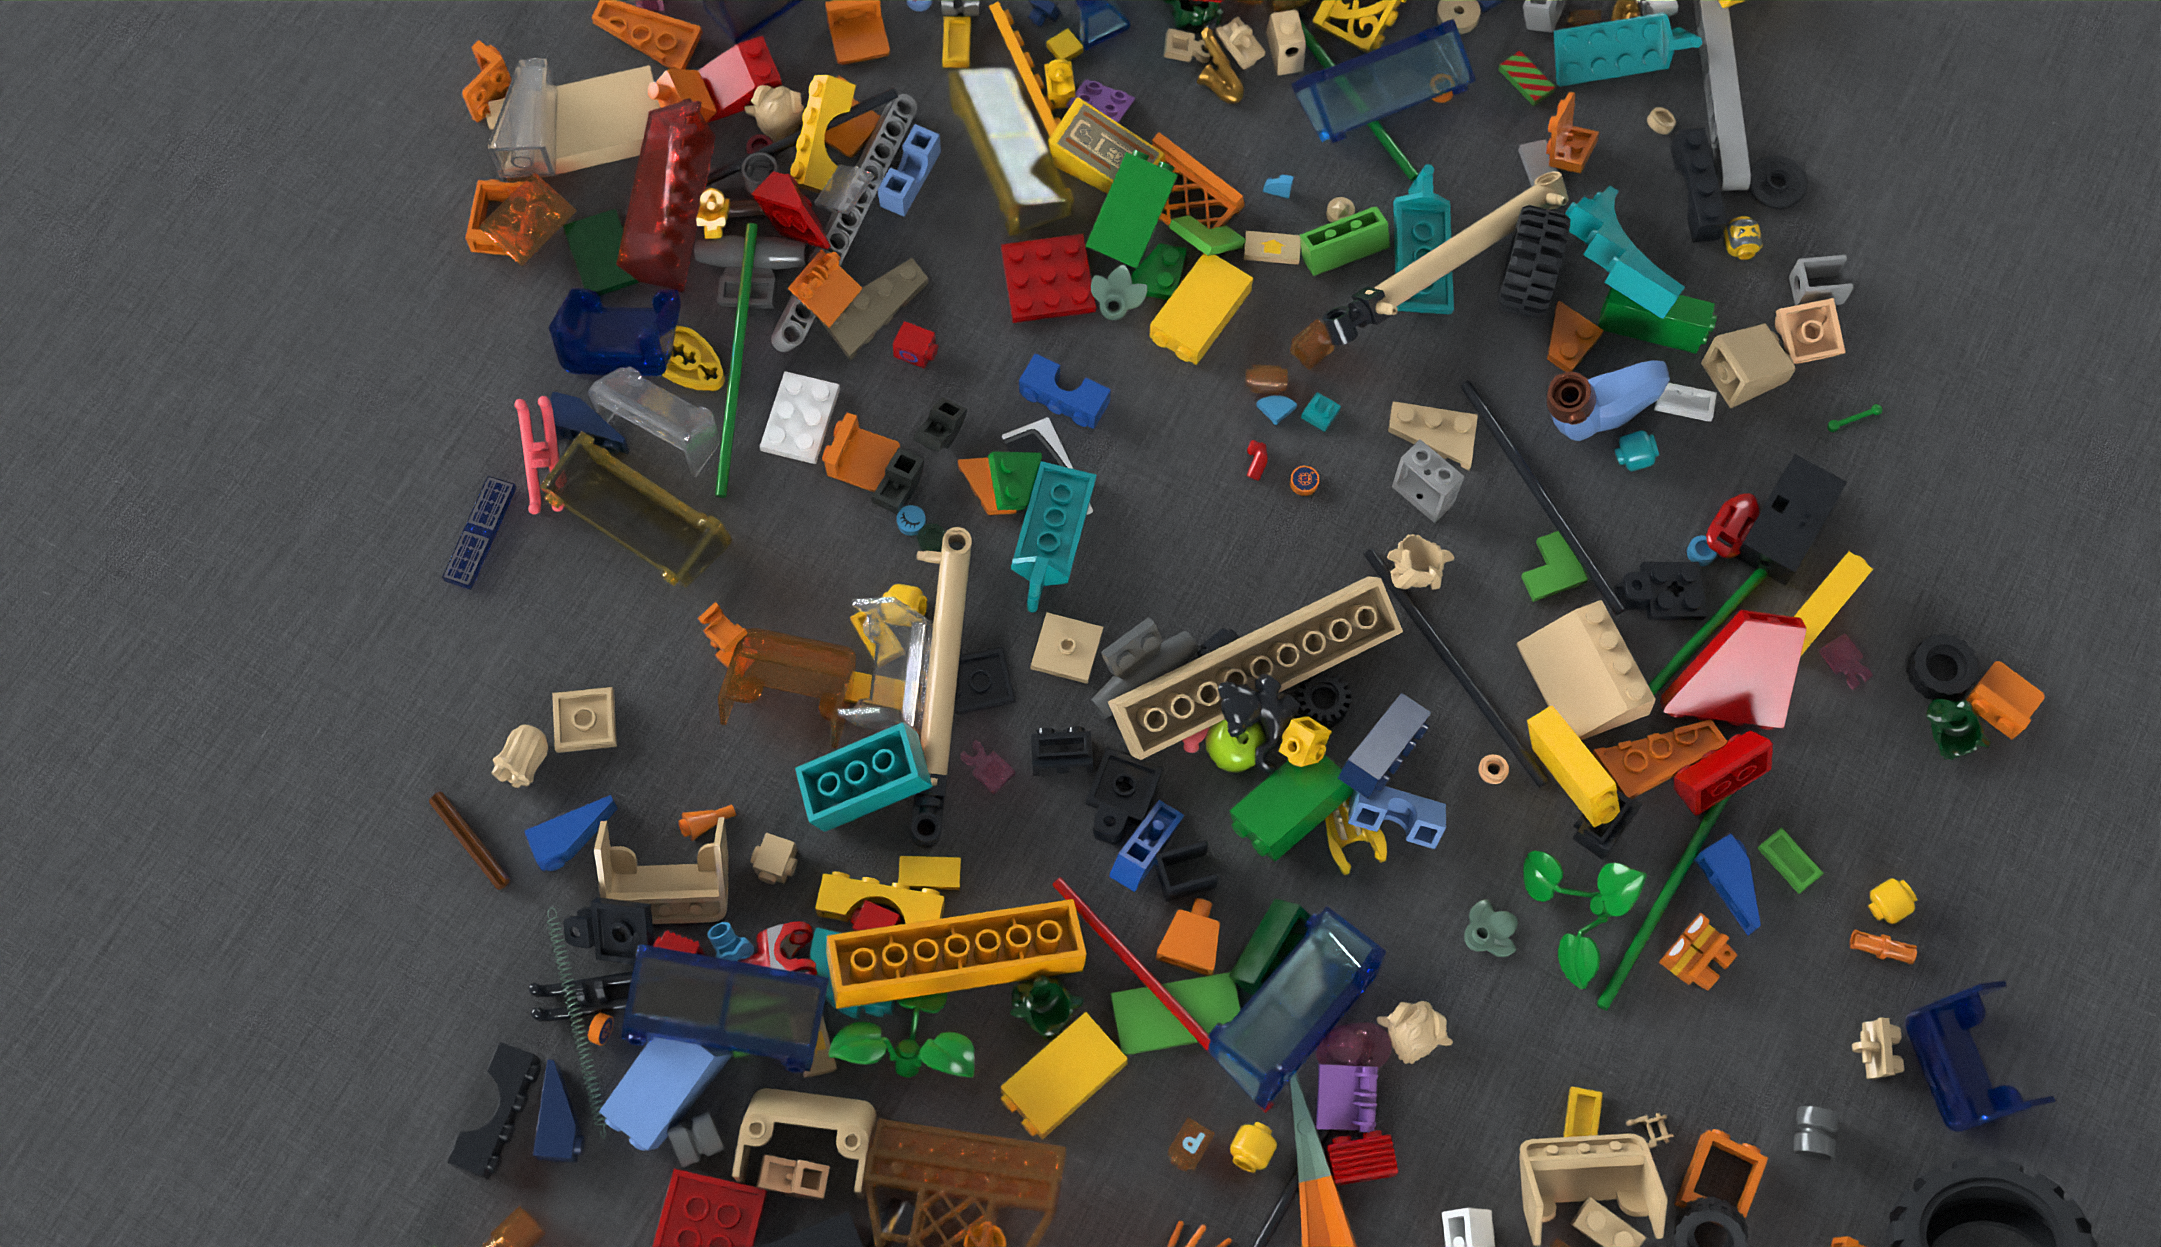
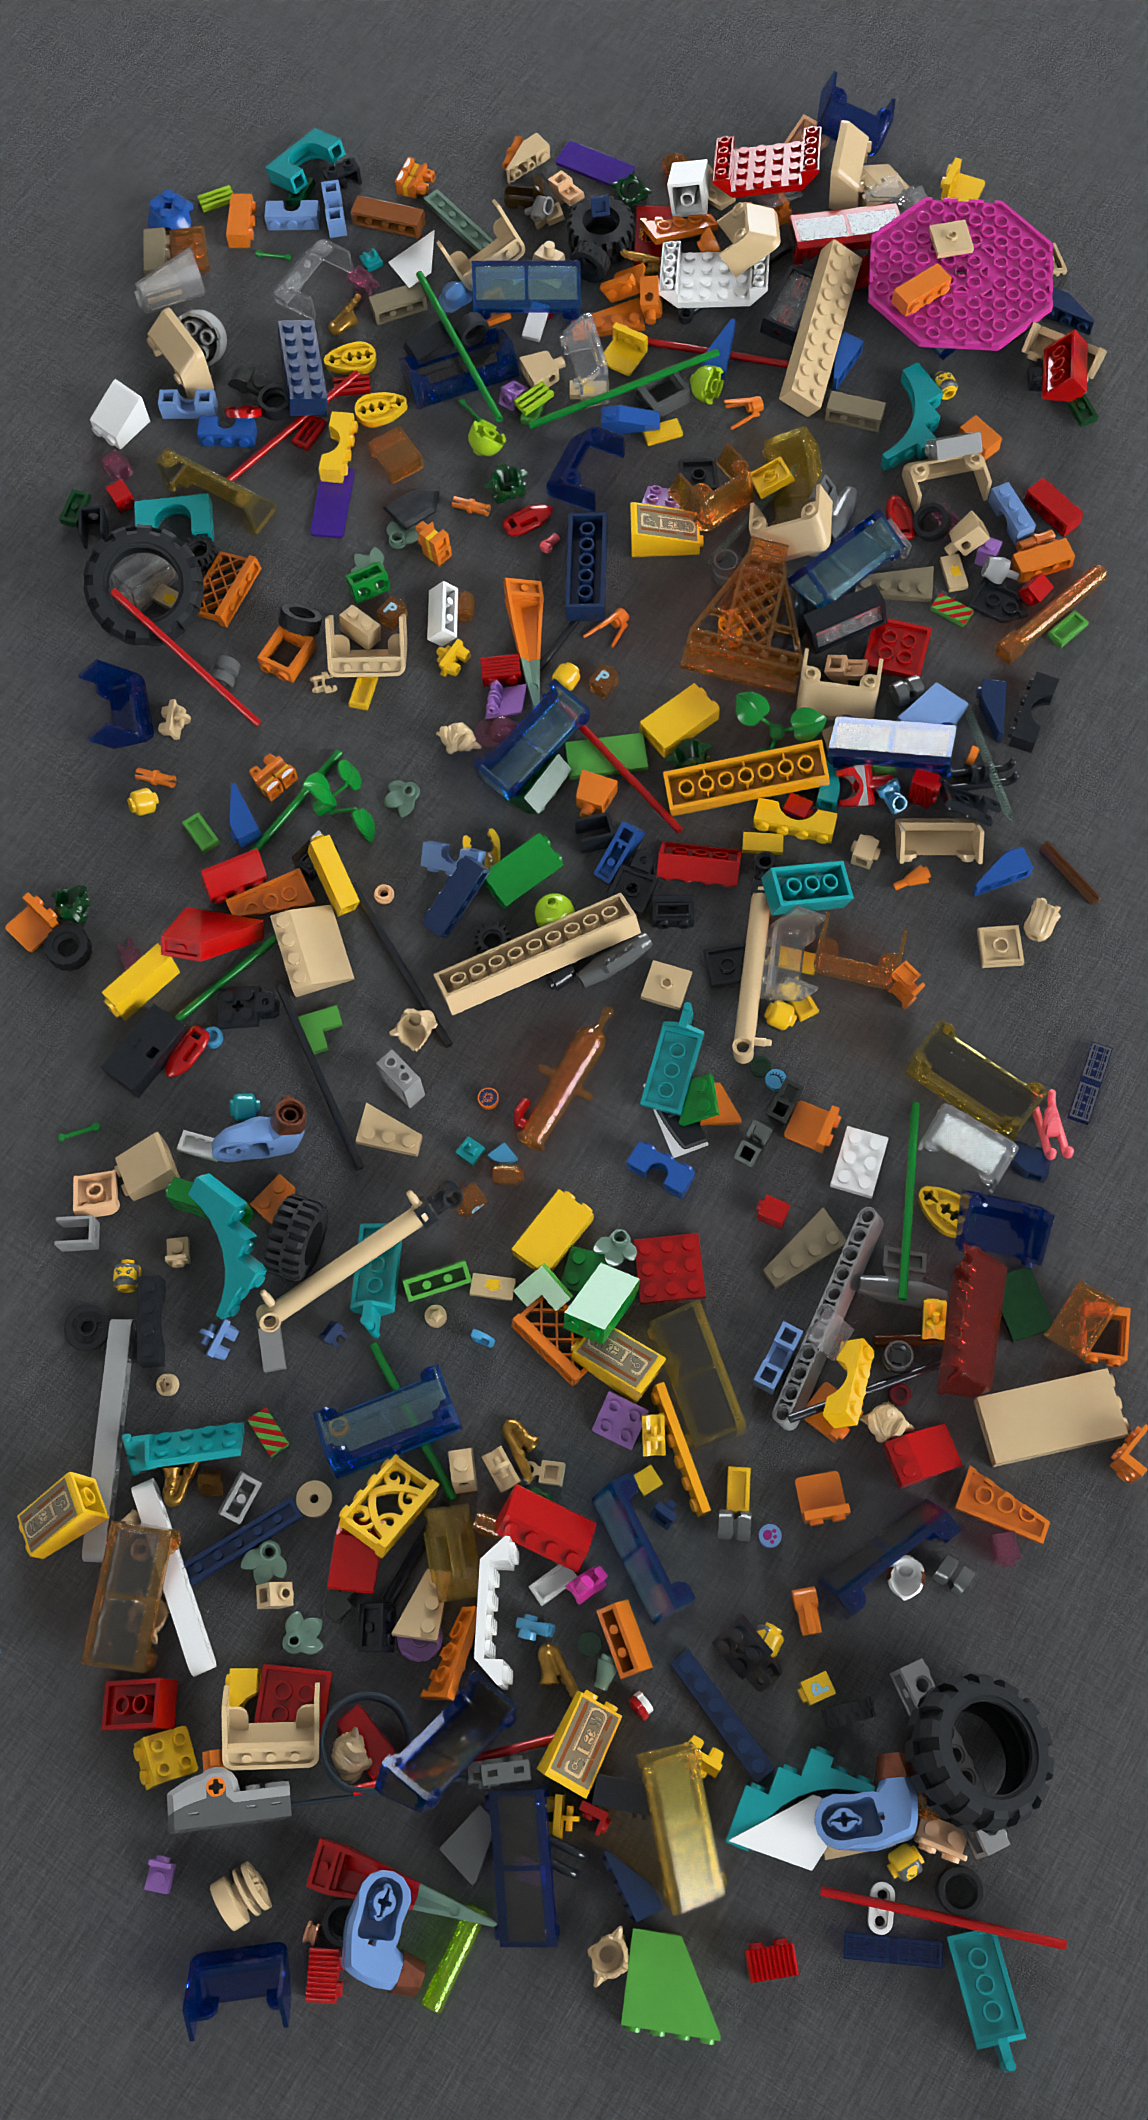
camera: 170 degrees left, 0 degrees up
clear slope [488,58,557,178] -> none
orange torso [648,69,716,129] -> none
red slope [751,171,831,250] -> none
orange hinge [787,249,863,327] -> none
clear pink plate [960,740,1015,795] -> none
black animal [1218,674,1301,774] -> none
yellow brick [1279,716,1331,767] -> none
orange bracket [1546,92,1599,173] -> none
none -> red piece [110,588,262,727]
none -> tan bracket [165,1236,191,1268]
none -> medium blue hips [199,1319,239,1360]
none -> dark blue tile [318,1320,348,1348]
none -> yellow hips [436,639,471,677]
none -> clear orange piece [516,1006,614,1152]
none -> red slope [657,841,742,887]

